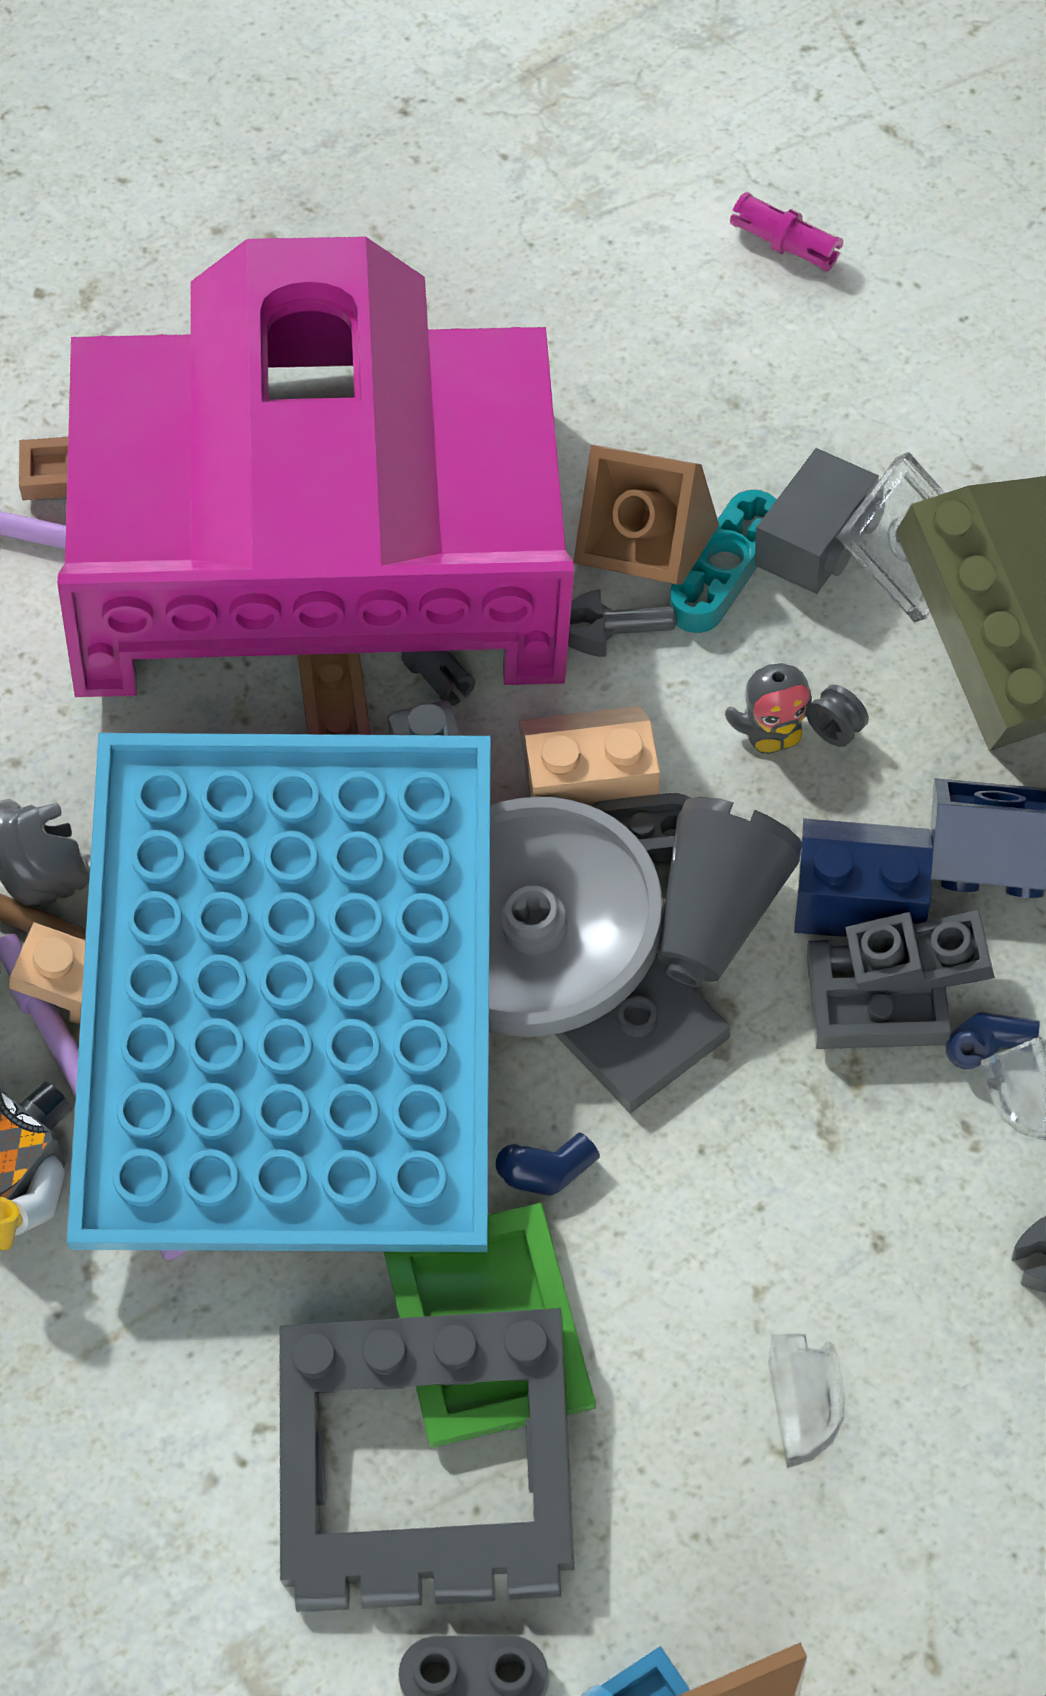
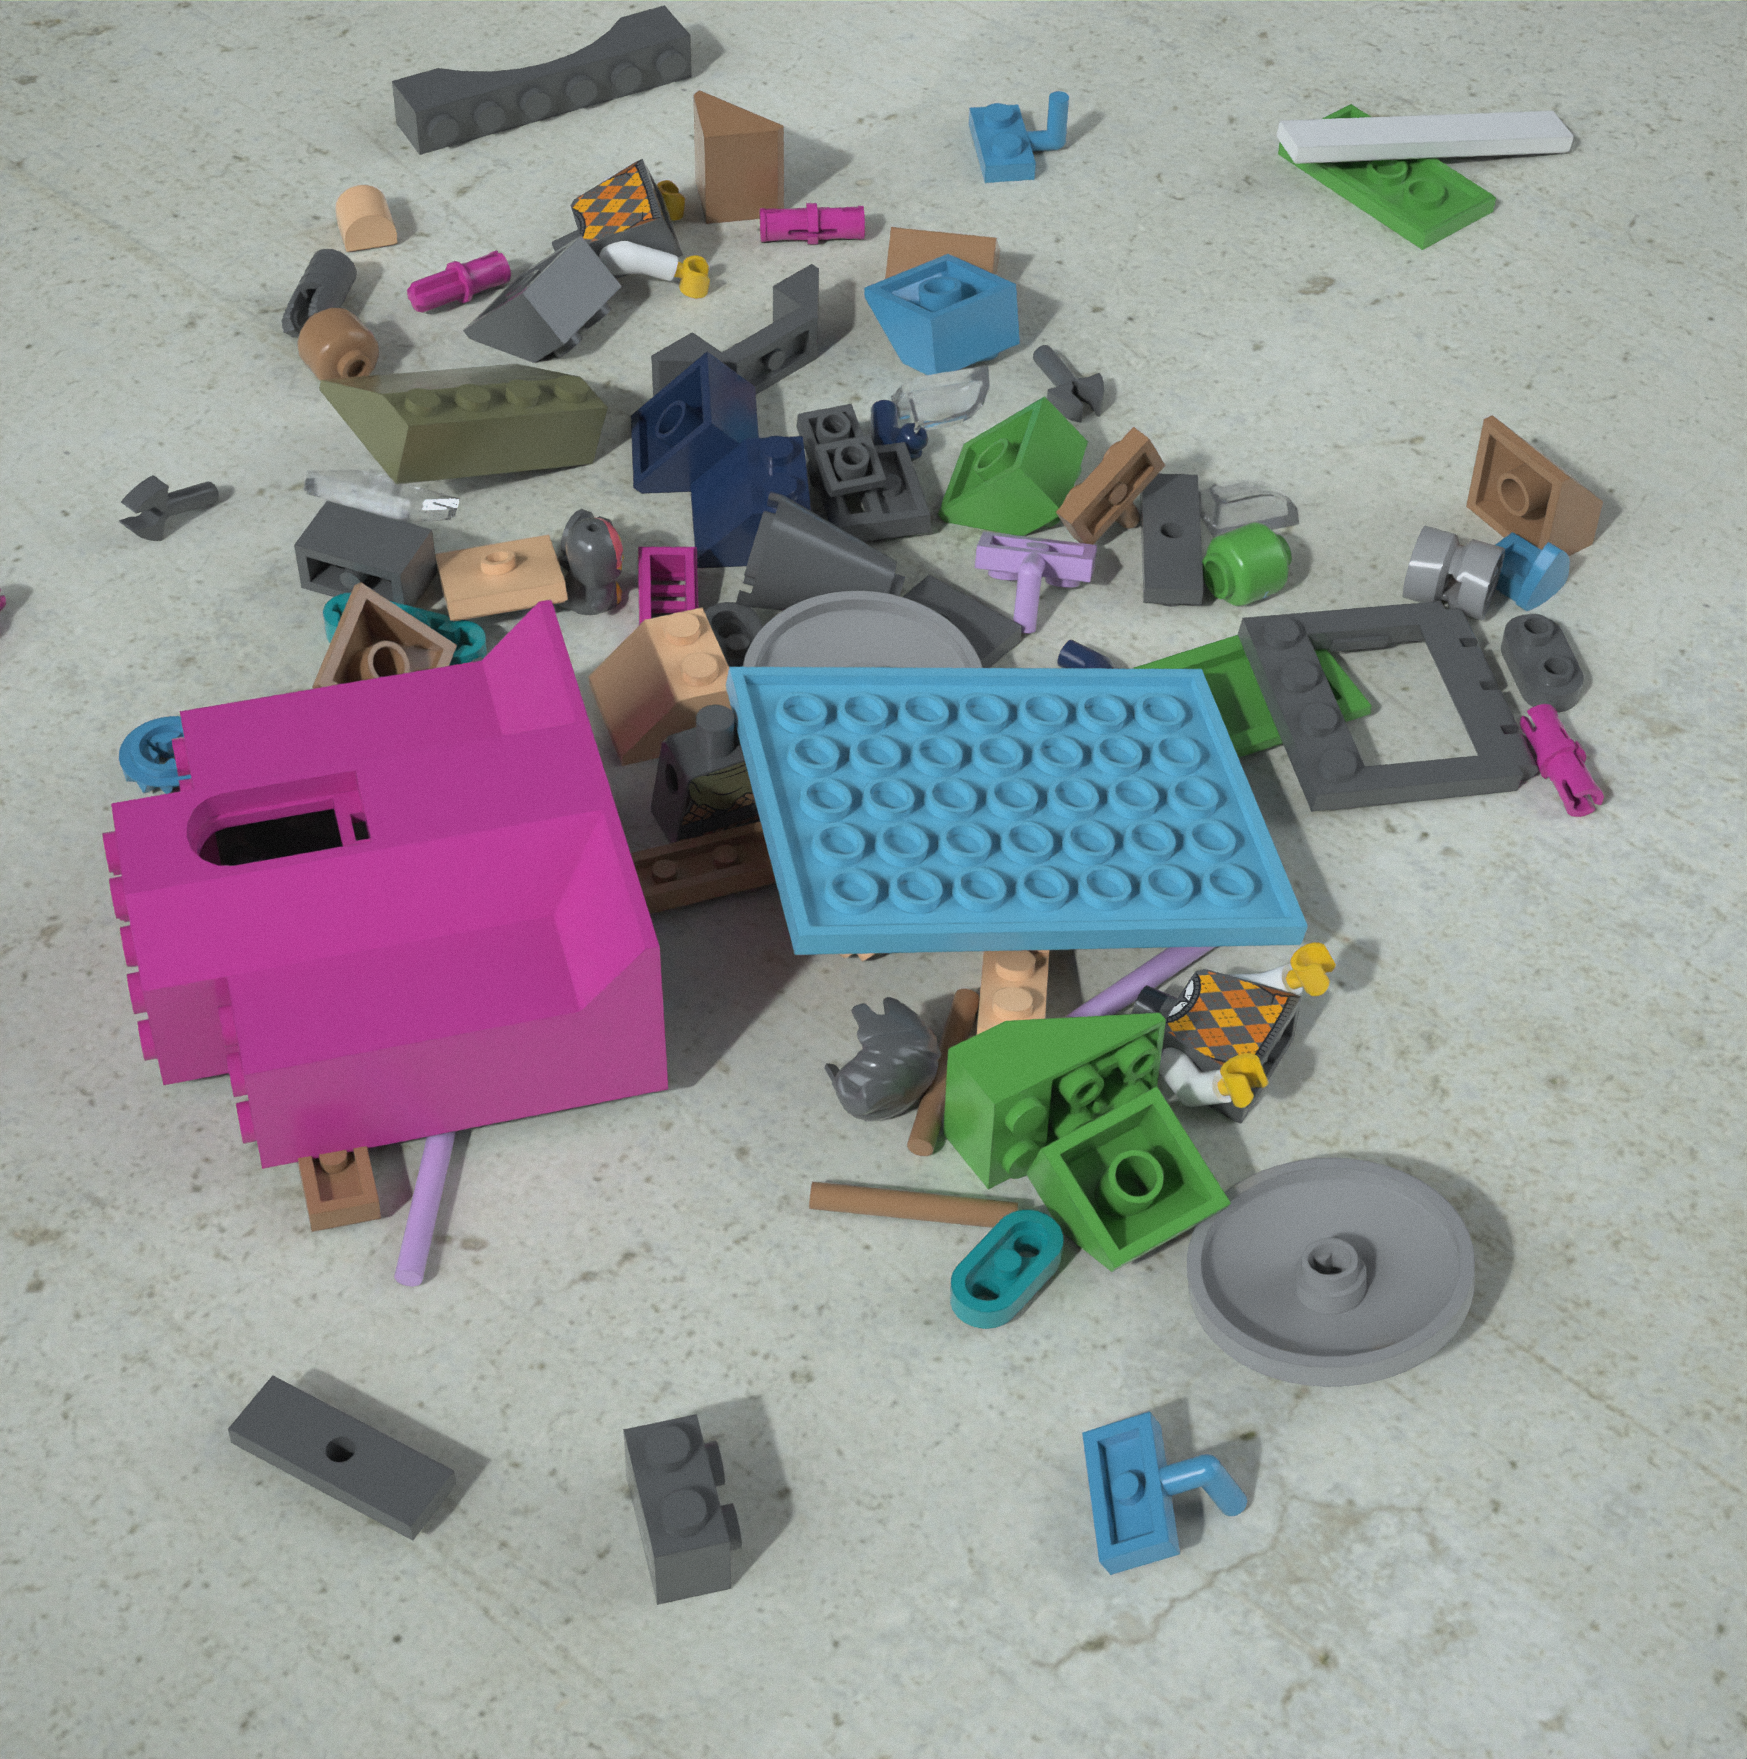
camera: 105 degrees left, 10 degrees down
none -> dark grey bar [119,475,219,541]
none -> dark azure gear [119,716,191,794]
none -> light nougat plate [435,535,568,622]
none -> dark pink slope [638,547,698,625]
none -> bright green slope [937,396,1088,536]
none -> lavender plate [975,531,1097,633]
none -> medium nougat plate [1056,427,1166,545]
none -> dark grey tile [1140,473,1203,607]
none -> bright green head [1202,522,1292,607]
none -> light grey wheel [1402,525,1505,621]
none -> dark pink pin [1519,704,1604,817]

